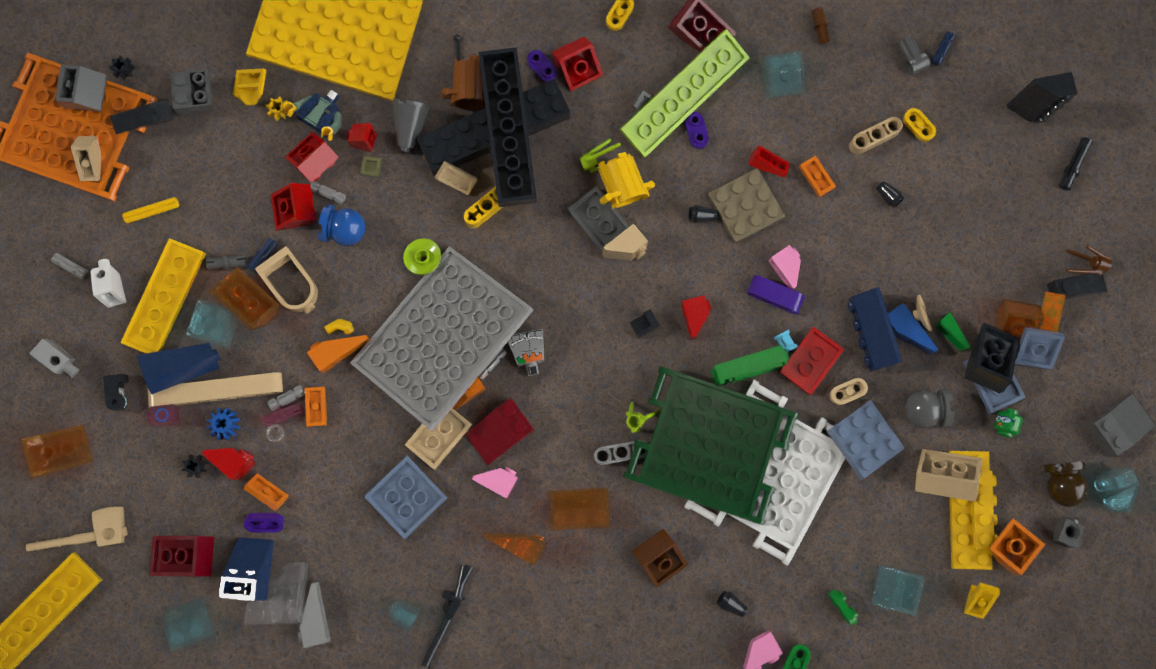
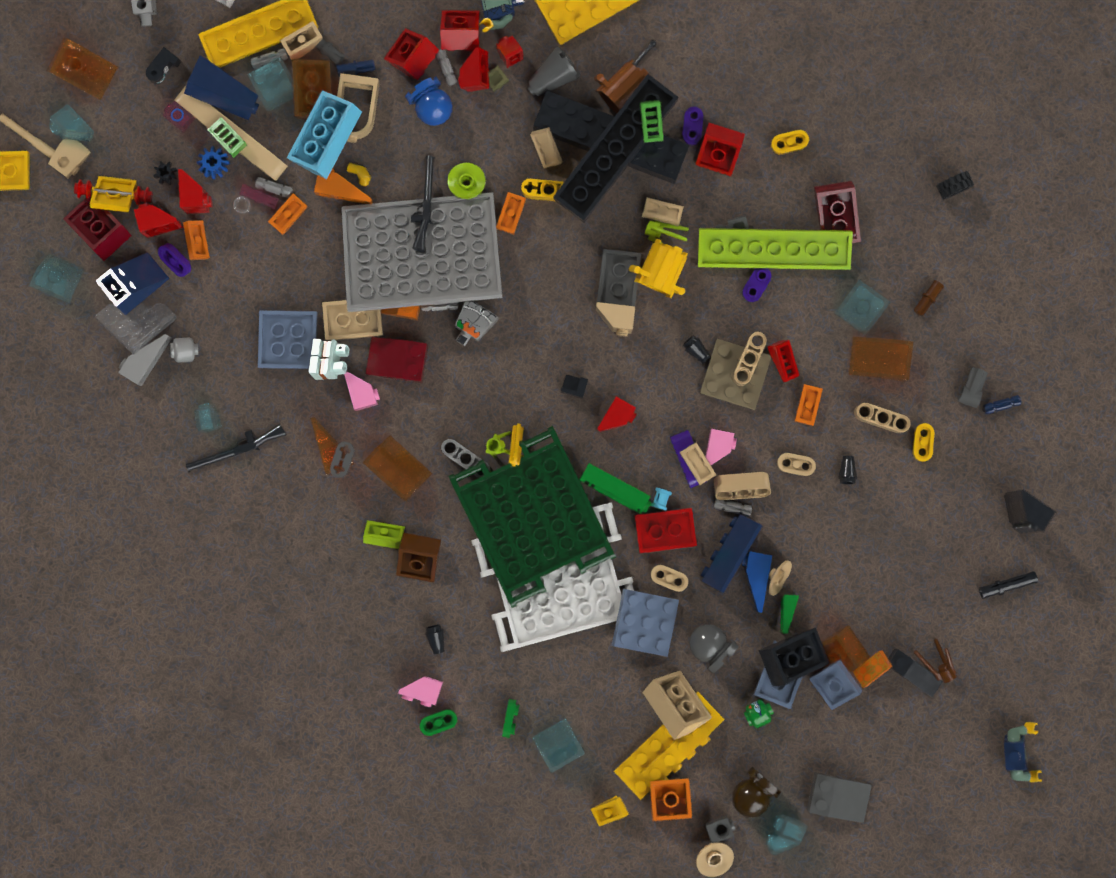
camera: 50 degrees right, 5 degrees up
none -> clear light blue slope [50,104,94,142]
none -> yellow plate [74,176,153,212]
none -> red slope [134,203,184,238]
none -> light grey head [170,337,198,363]
none -> bright green slope [207,117,247,158]
none -> light grey axle [251,48,288,69]
none -> tan slope [280,21,323,62]
none -> medium azure slope [287,90,362,179]
none -> light aqua hips [309,339,350,380]
none -> dark grey beam [330,441,355,478]
none -> lime slope [363,520,405,549]
none -> black piece [411,155,435,252]
none -> red slope [458,47,489,92]
none -> orange plate [496,192,526,235]
none -> yellow axle [509,423,524,467]
none -> bright green slope [640,100,664,143]
none -> tan plate [642,197,683,226]
none -> tan plate [679,442,716,485]
none -> tan dish [696,842,734,877]
none -> tan beam [713,472,771,500]
none -> light grey axle [714,498,752,517]
none -> tan beam [732,332,767,386]
none -> tan plate [777,453,816,476]
none -> clear orange slope [849,337,914,382]

